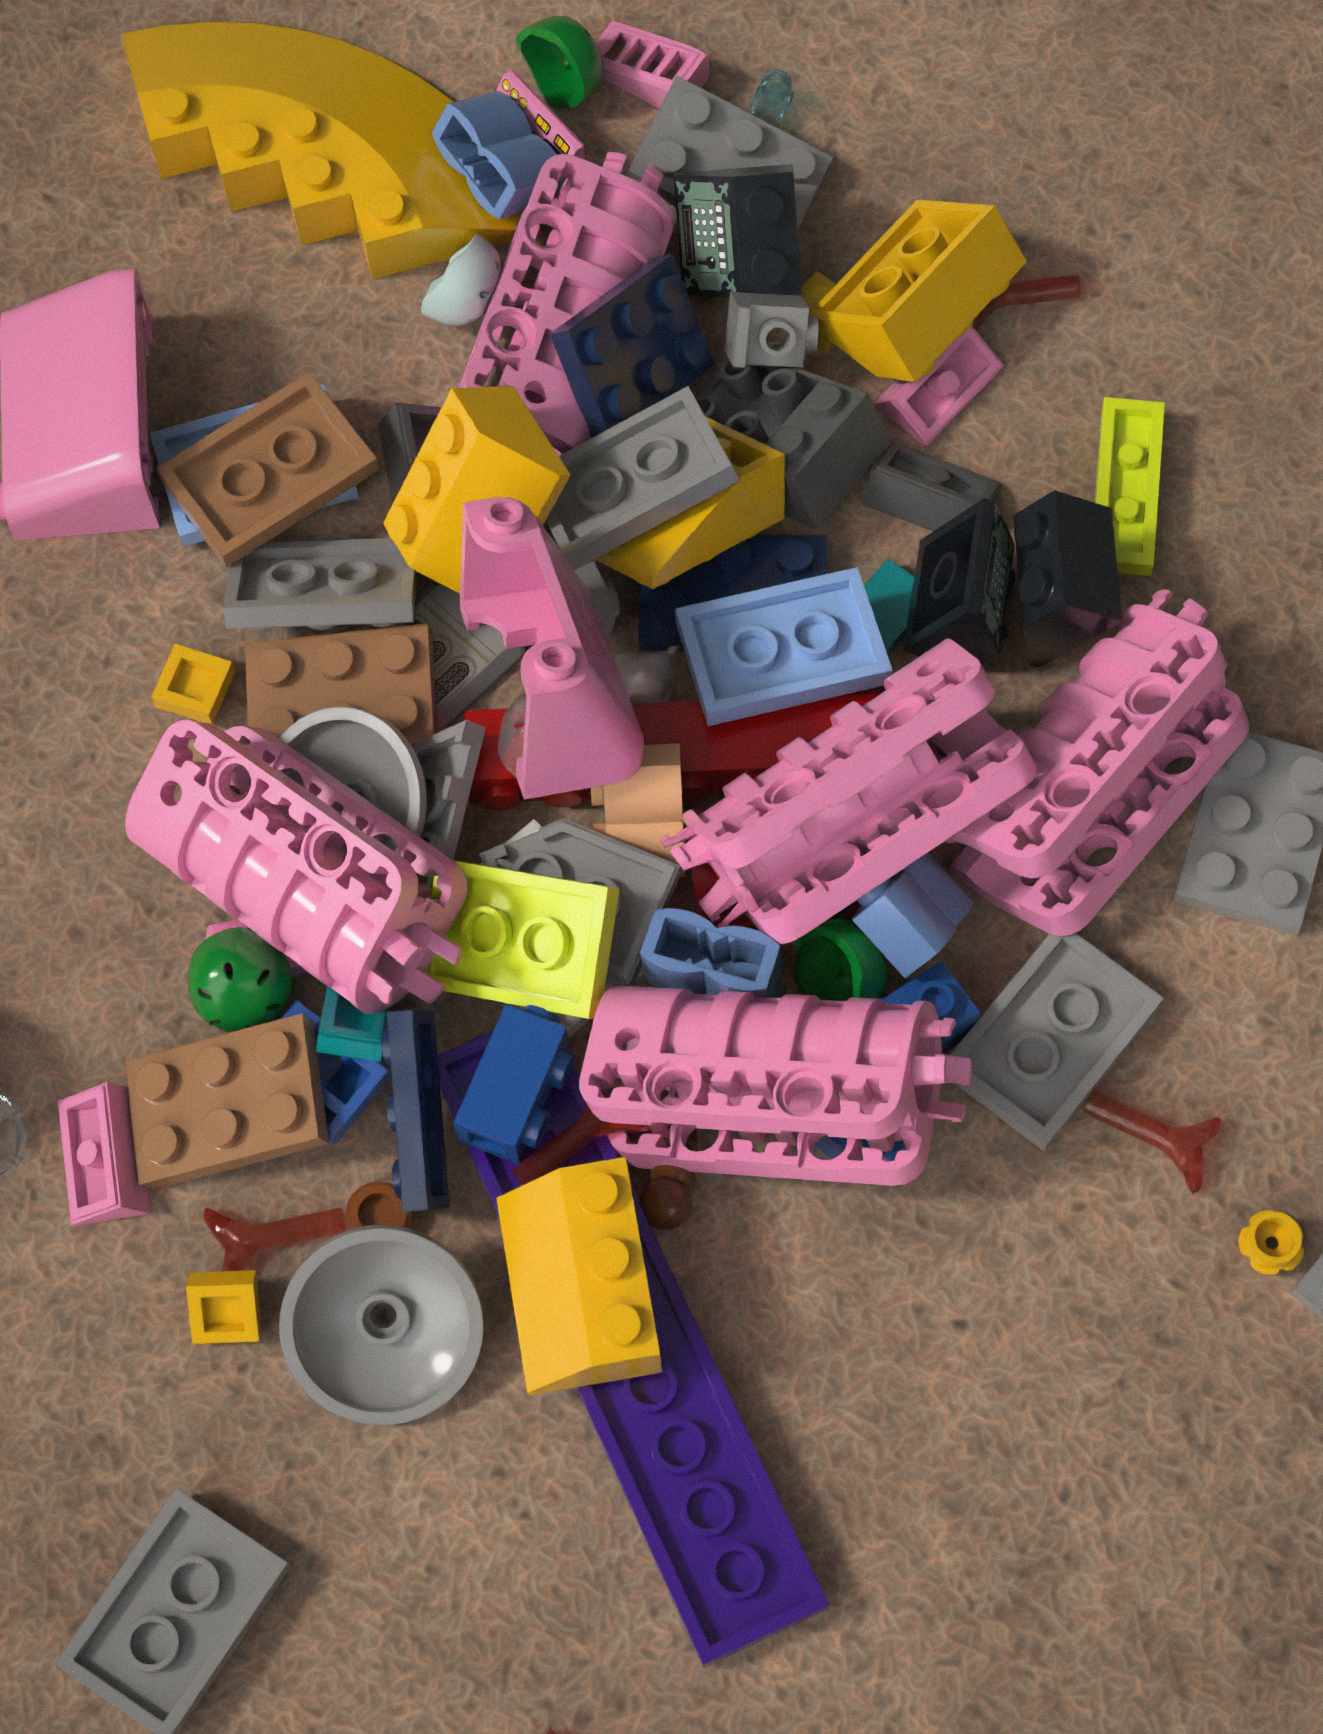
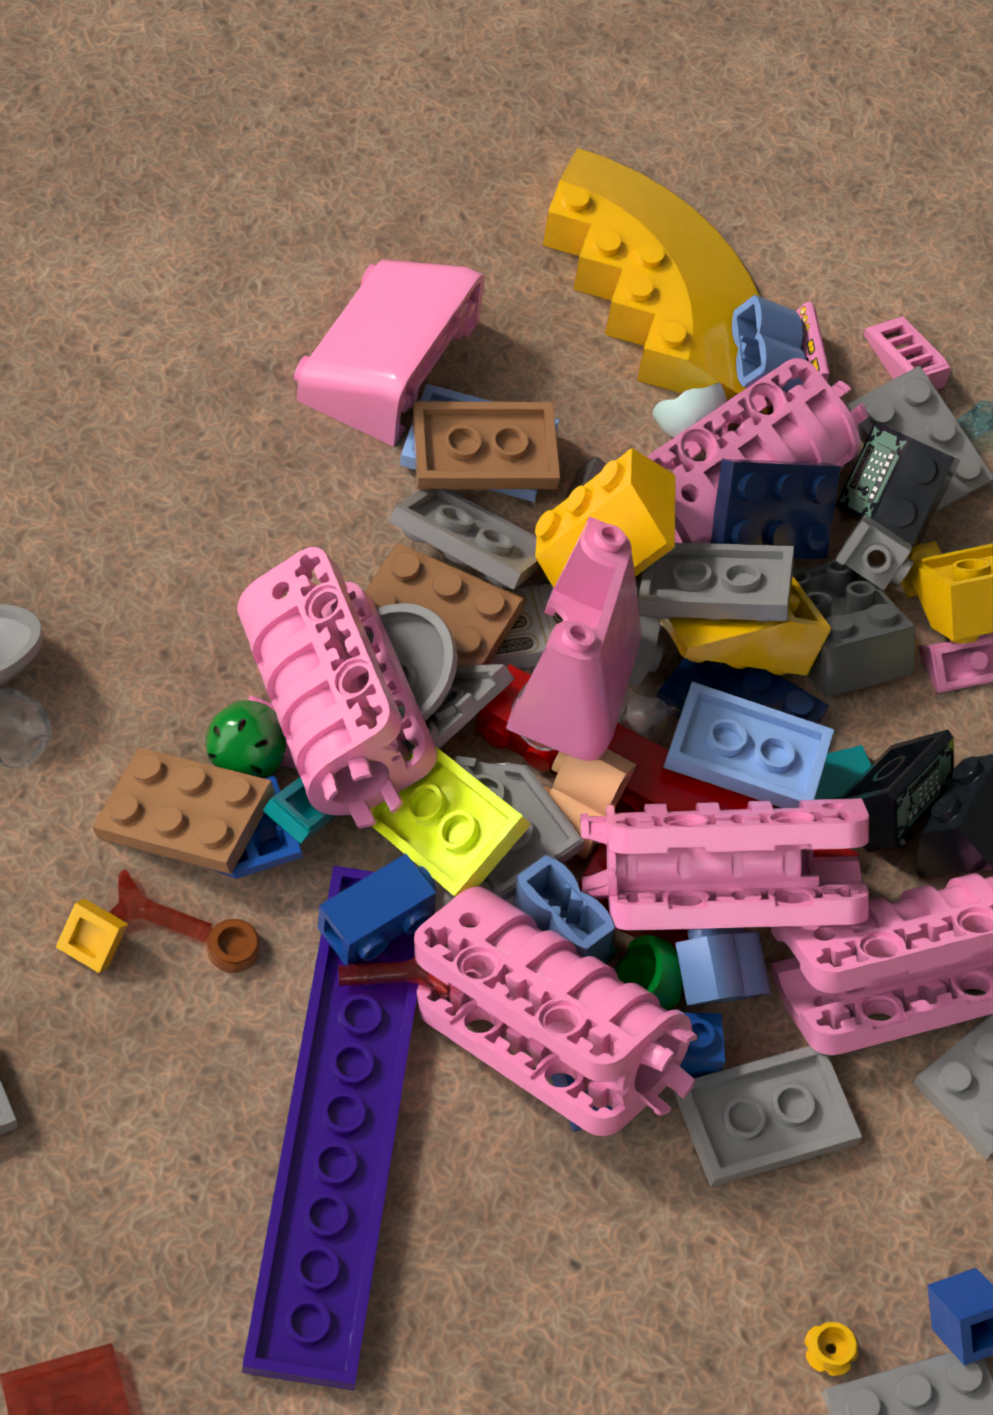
camera: 20 degrees right, 10 degrees down
bright pink slope [58,1082,151,1226] -> none
yellow plate [151,644,236,724] -> none
light grey dish [279,1225,483,1425] -> none
dark blue plate [381,1010,450,1212] -> none
yellow slope [496,1157,662,1396] -> none
green helmet [516,16,603,109] -> none
reddish brown bar [640,1128,697,1230] -> none
dark grey slope [863,442,1002,532] -> none
clear red piece [1083,1090,1221,1195] -> none

